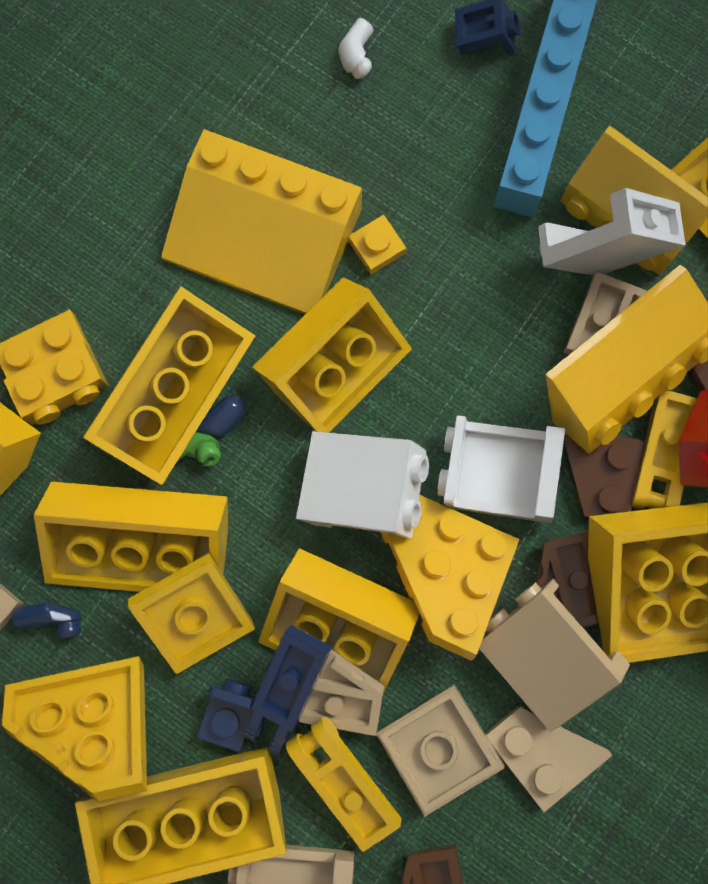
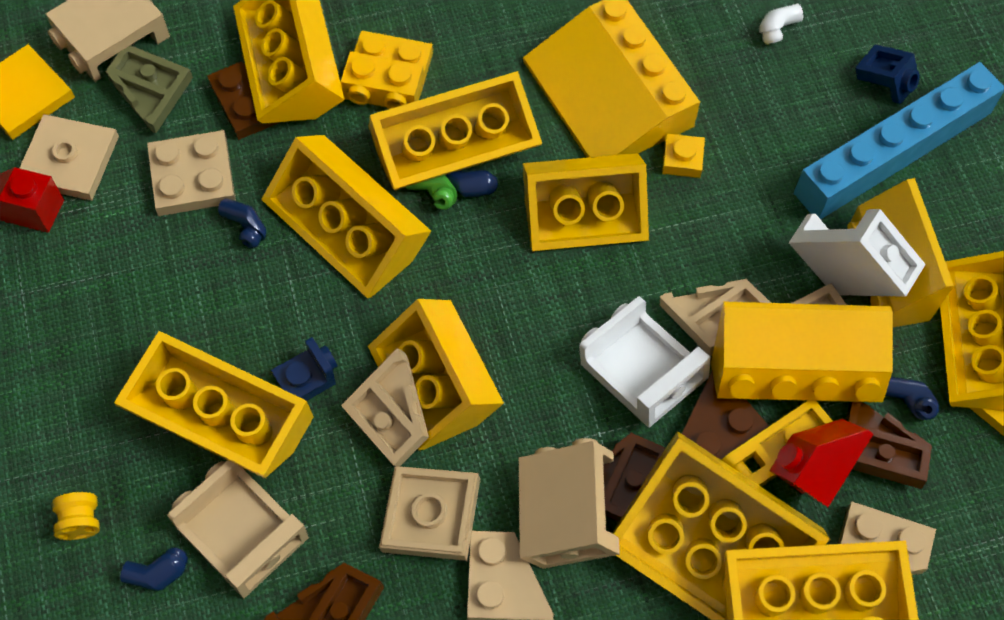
camera: 35 degrees right, 15 degrees down
yellow plate [2,656,147,802] -> none
yellow plate [128,553,255,674] -> none
dark blue hinge [244,625,333,756] -> none
yellow plate [286,716,402,852] -> none
white panel [296,431,429,538] -> none
yellow plate [381,495,520,661] -> none
none -> tan wing [660,279,771,356]

